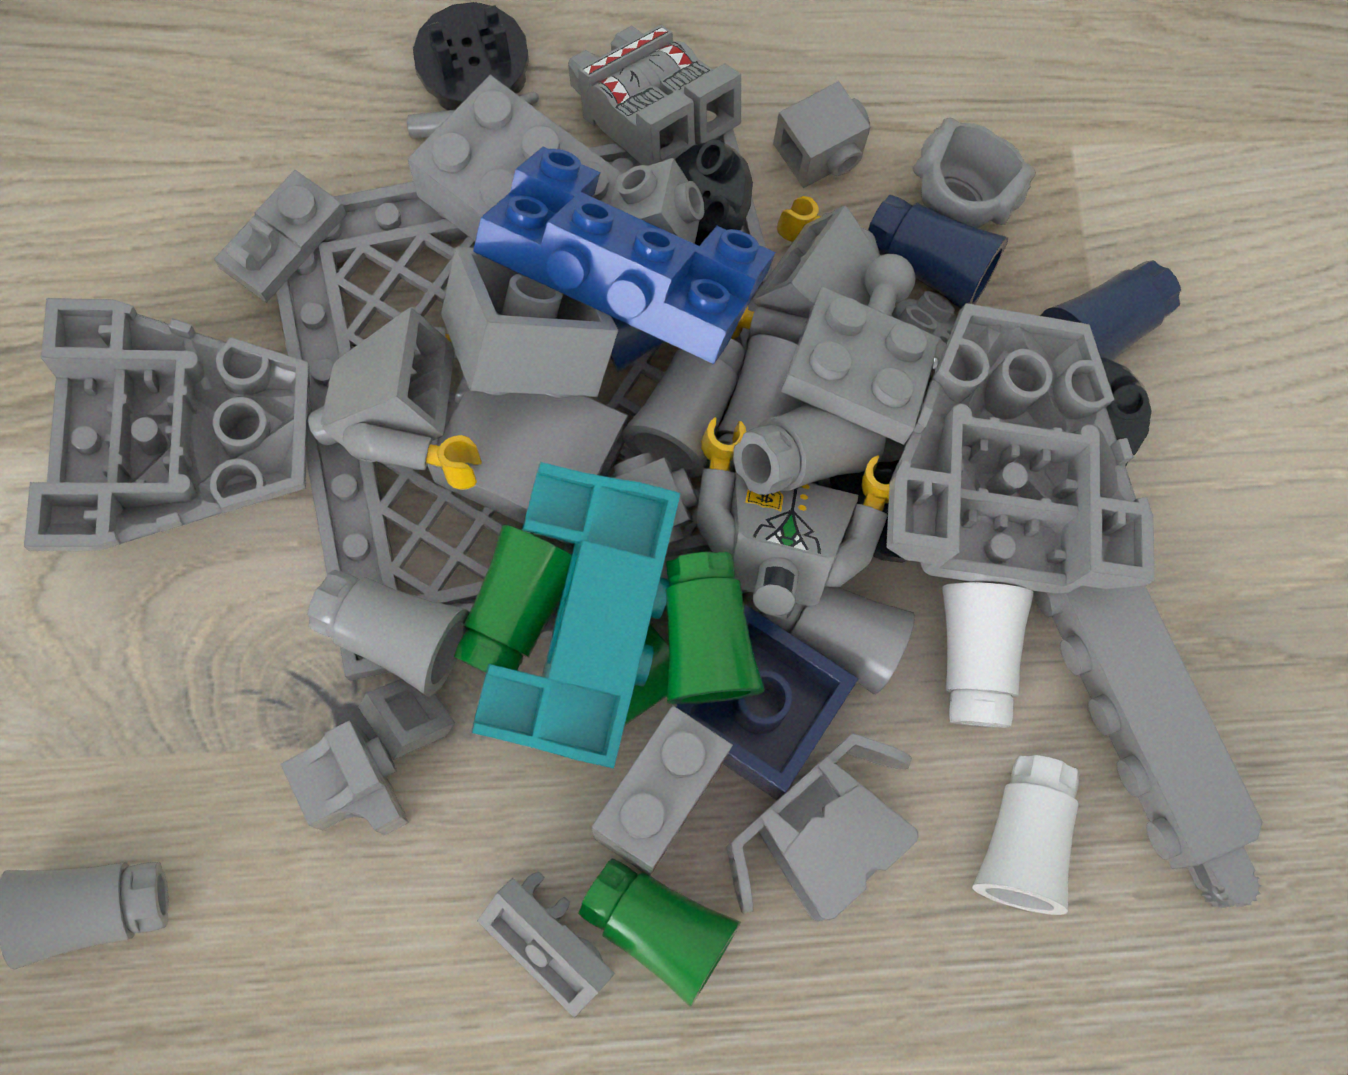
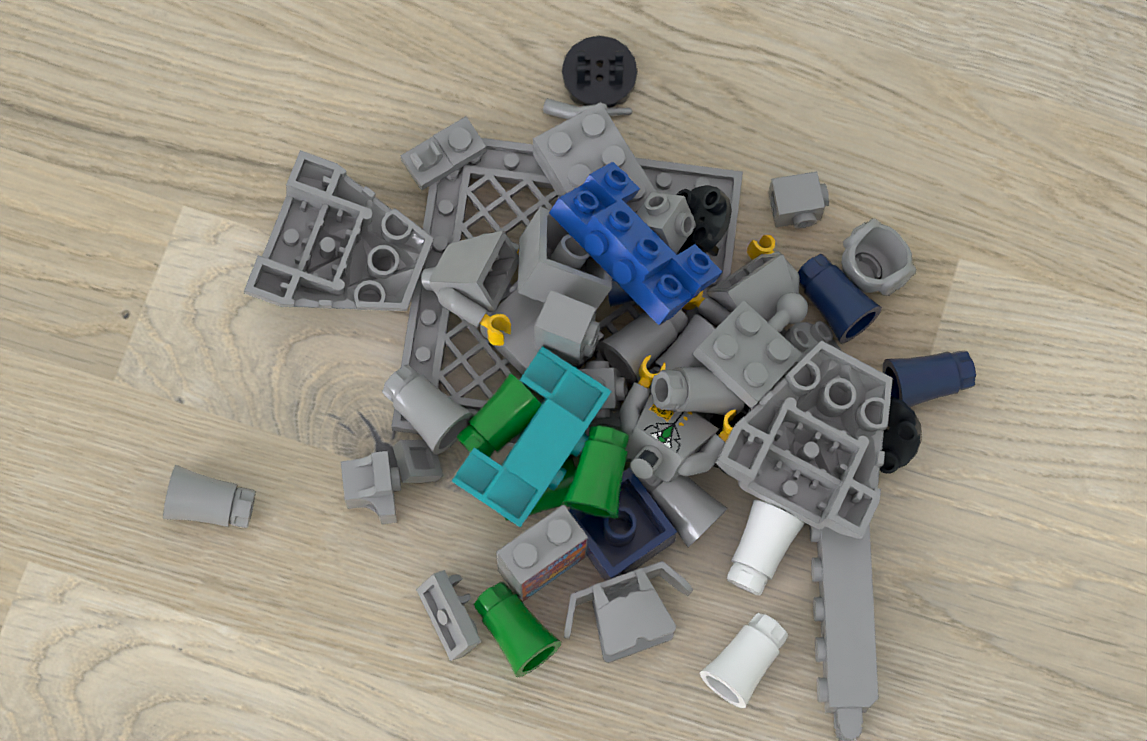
camera: 25 degrees right, 0 degrees up
light grey hips [568,24,741,166] -> none
none -> light grey brick [535,290,600,367]

